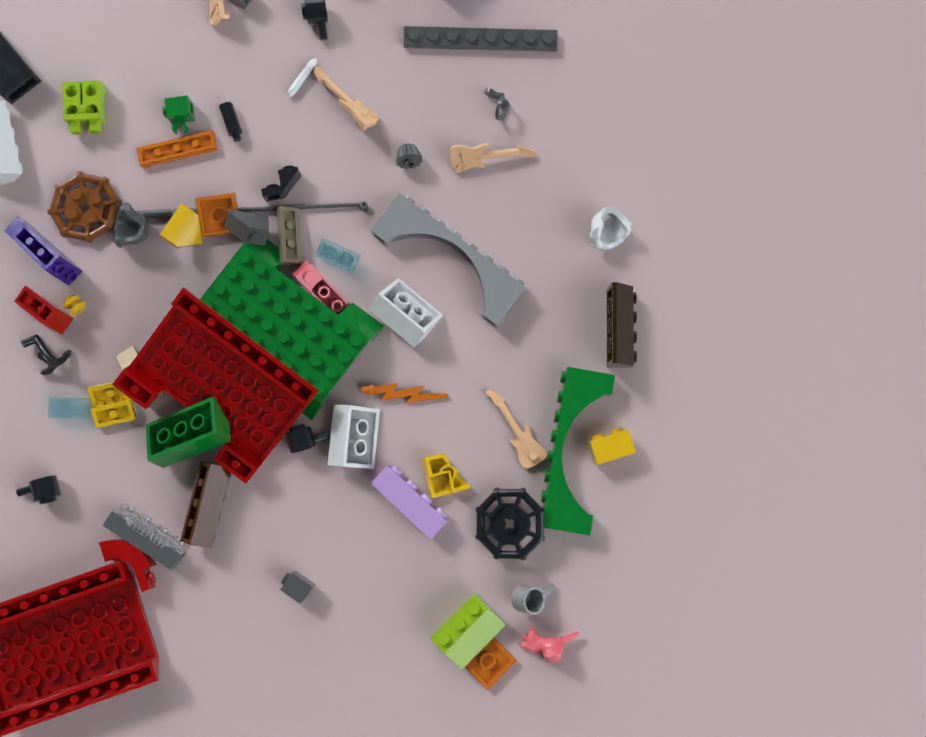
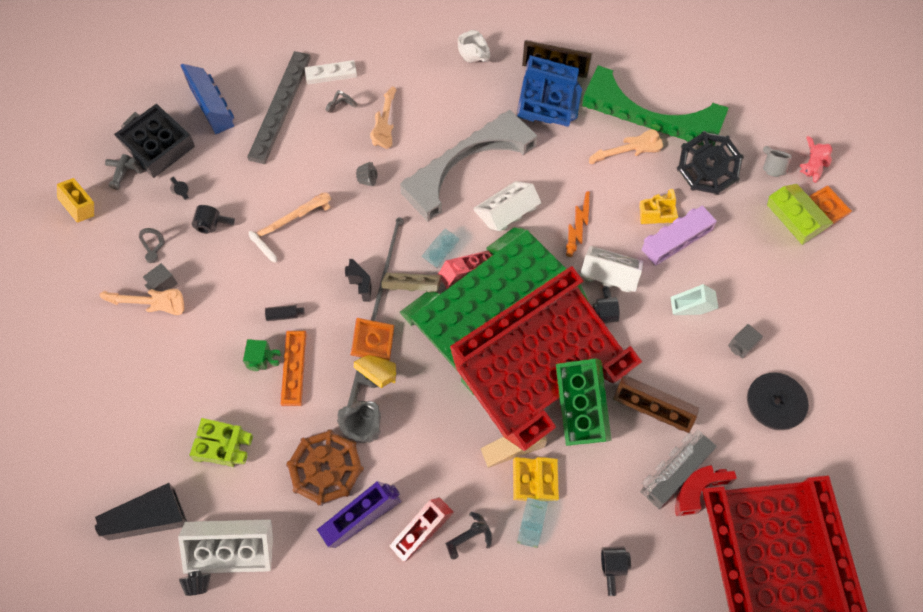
camera: 75 degrees left, 20 degrees down
yellow wheel [63,295,87,316] -> none
dark grey slope [225,209,269,246] -> none
yellow brick [588,427,636,465] -> none
none -> white plate [305,60,357,85]
none -> blue slope [517,55,582,127]
none -> light aqua slope [671,284,718,315]
none -> black piece [747,372,809,430]

